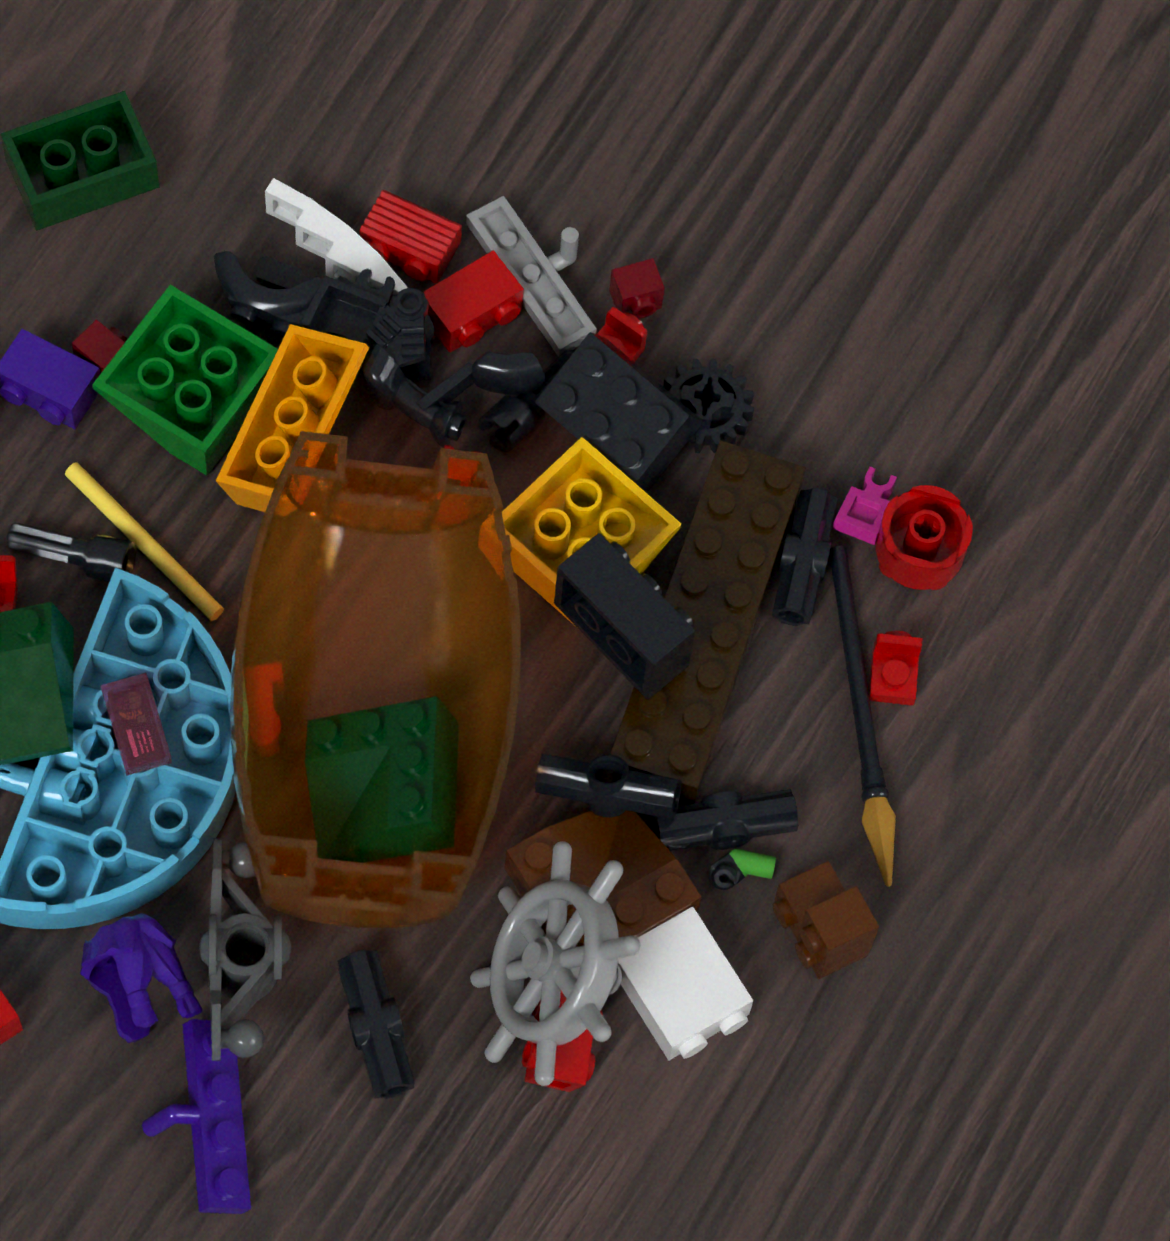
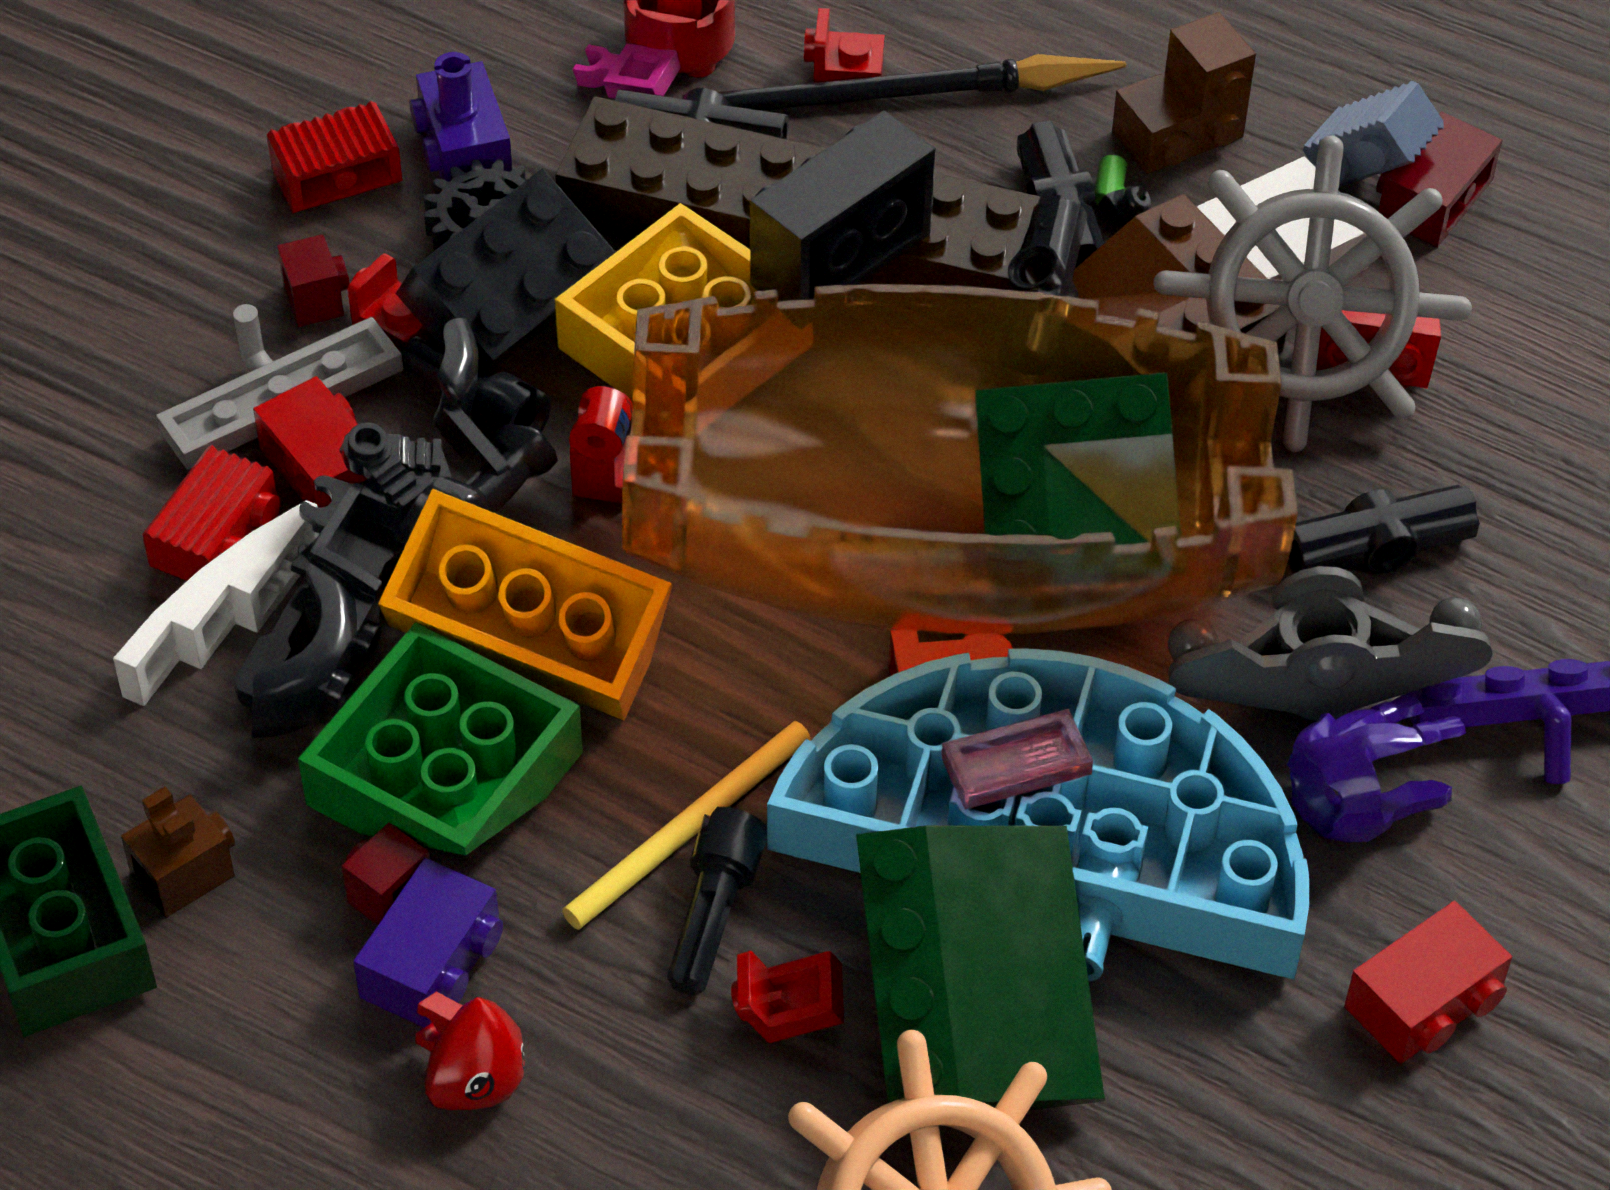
camera: 85 degrees left, 15 degrees down
none -> reddish brown brick [121,786,235,918]
none -> red brick [266,101,403,213]
none -> dark purple brick [409,52,512,182]
none -> sand blue brick [1303,80,1444,187]
none -> dark red brick [1376,111,1502,248]

